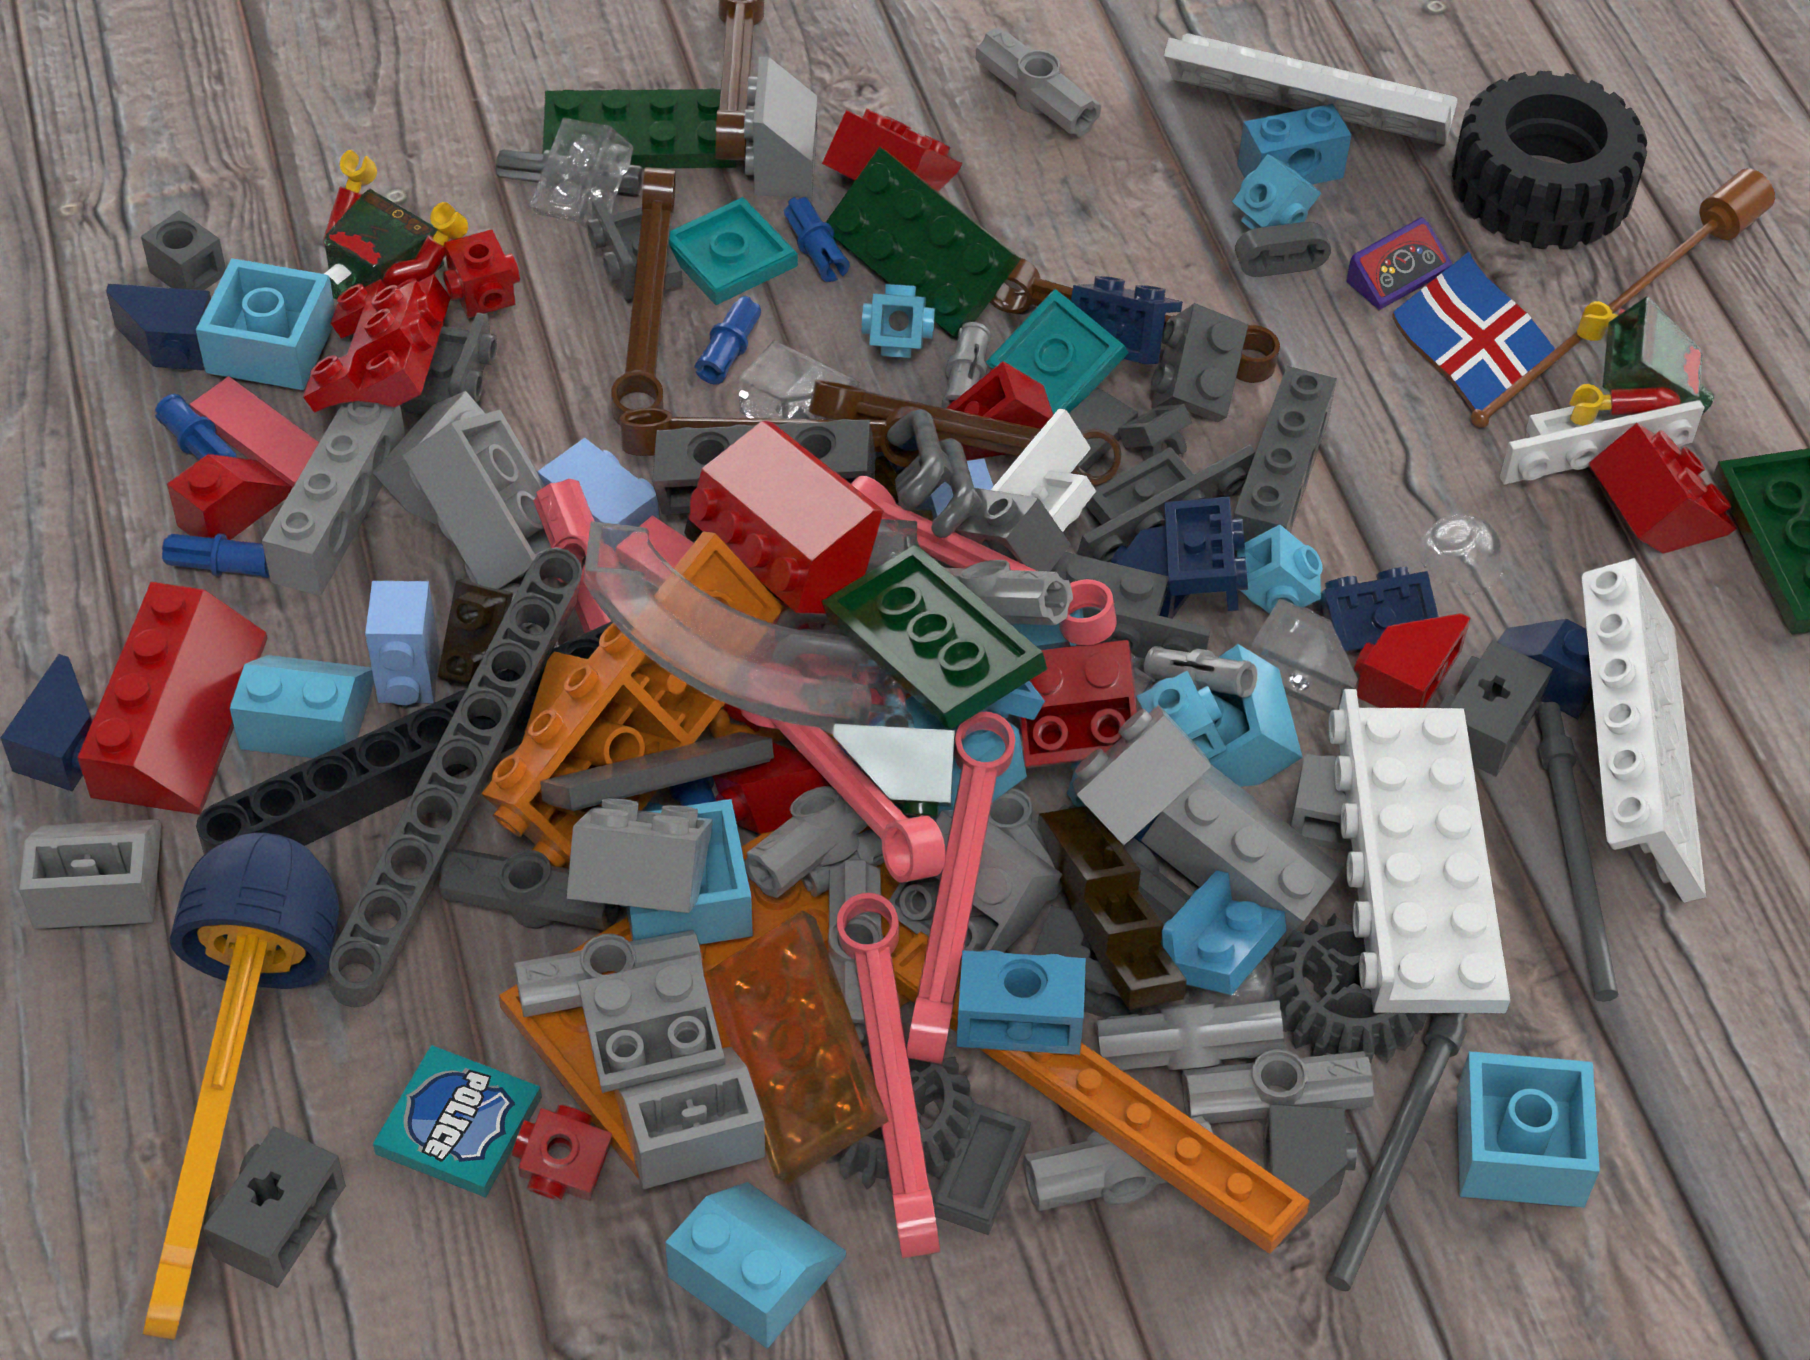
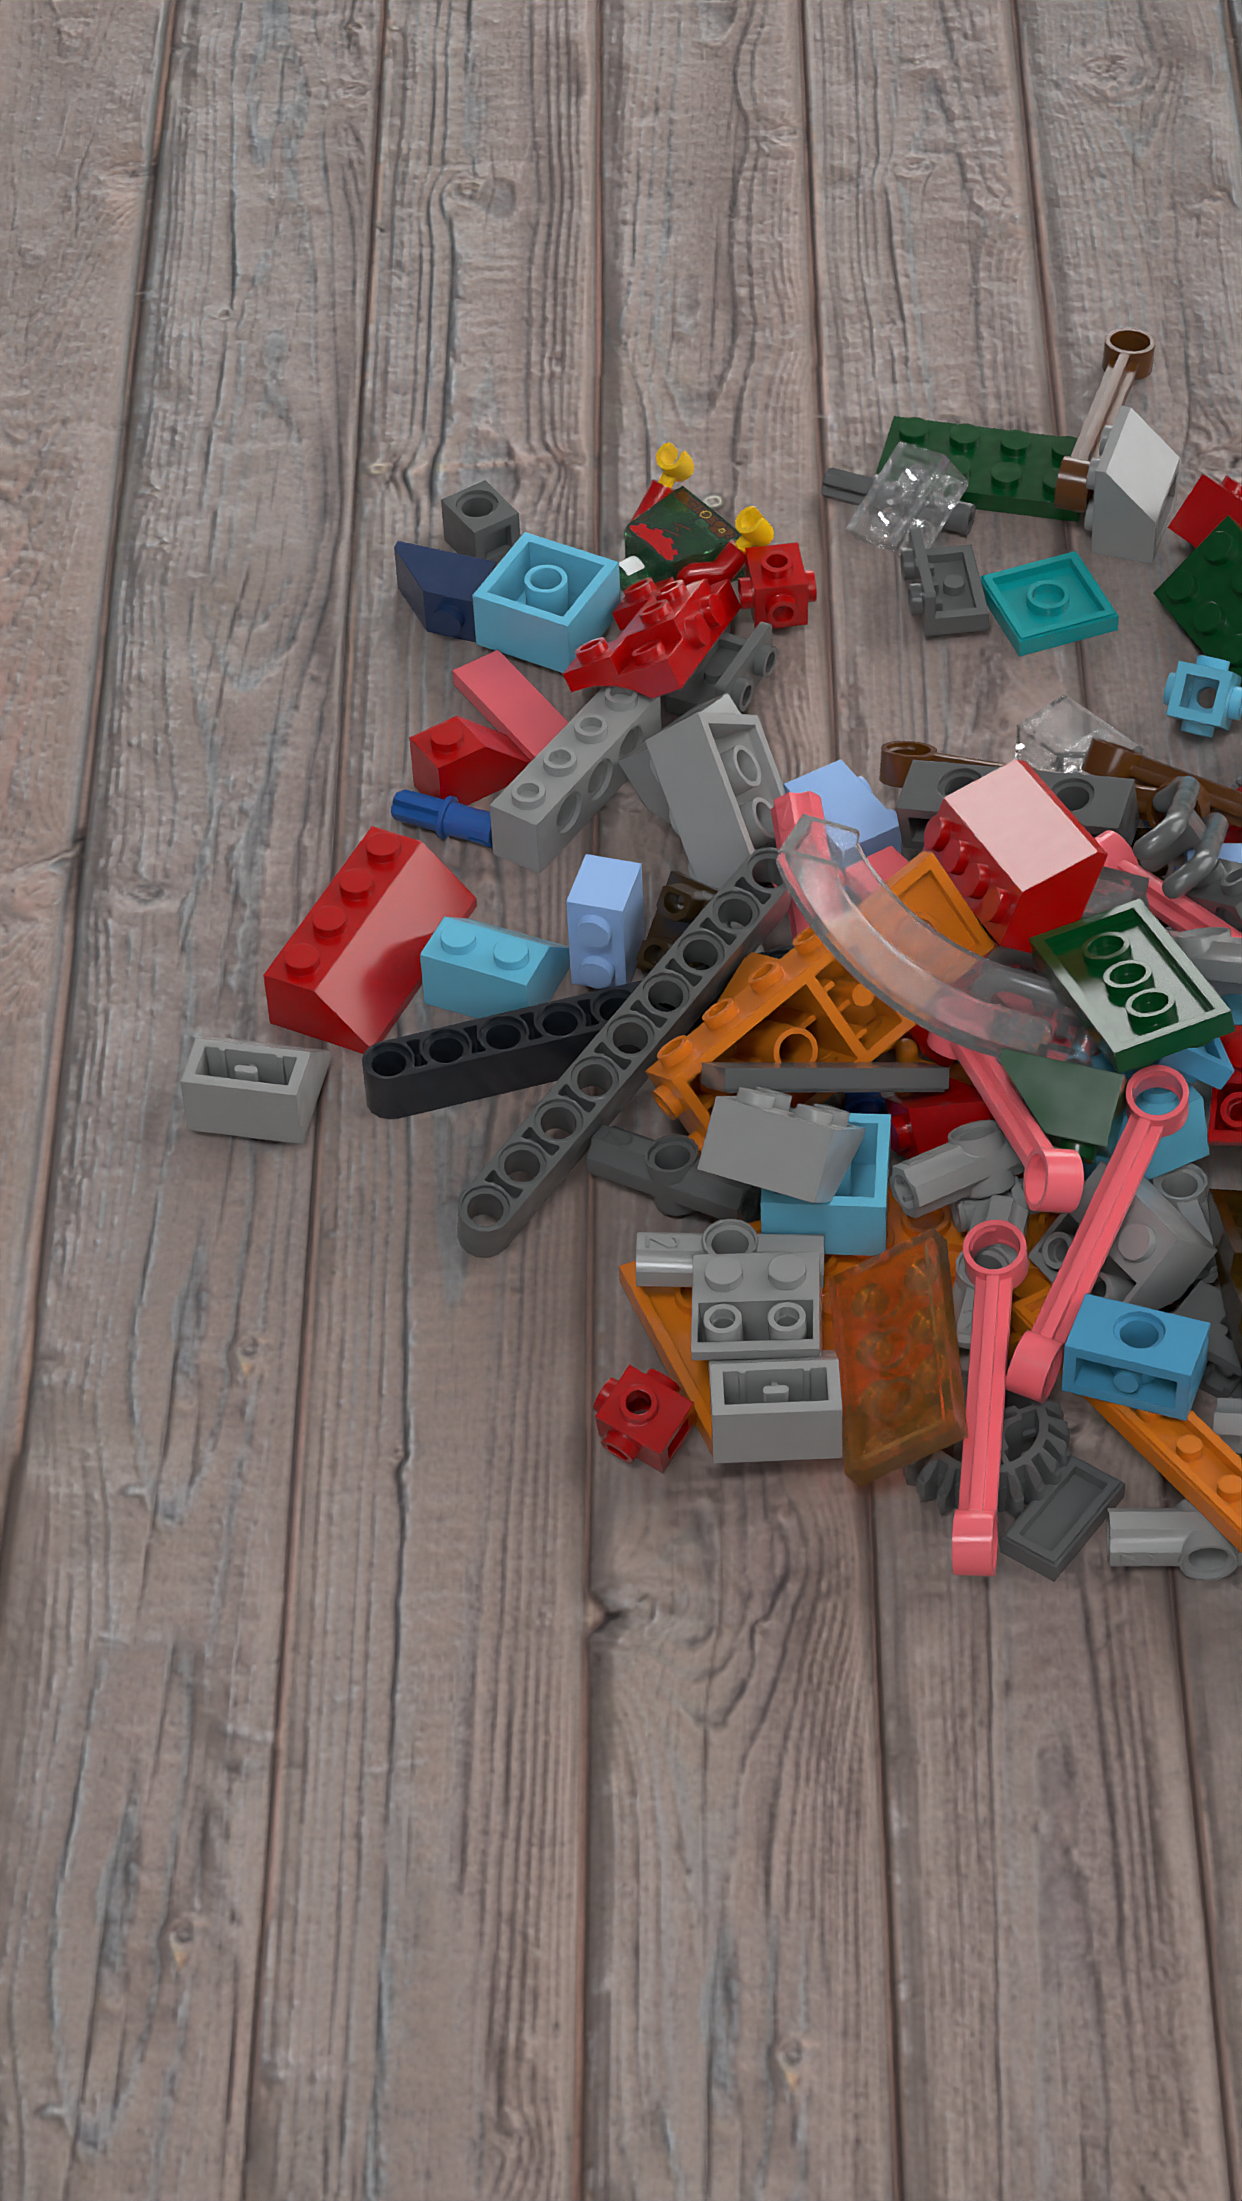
camera: 20 degrees right, 5 degrees down
dark blue slope [0,654,92,791] -> none
piece [142,833,339,1340] -> none
blue axle [155,394,237,460] -> none
dark grey brick [203,1126,346,1288] -> none
tile [373,1045,542,1198] -> none
reddish brown piece [611,167,676,425] -> none
medium azure slope [665,1182,846,1349] -> none
blue axle [694,296,761,384] -> none
blue axle [784,197,850,282] -> none

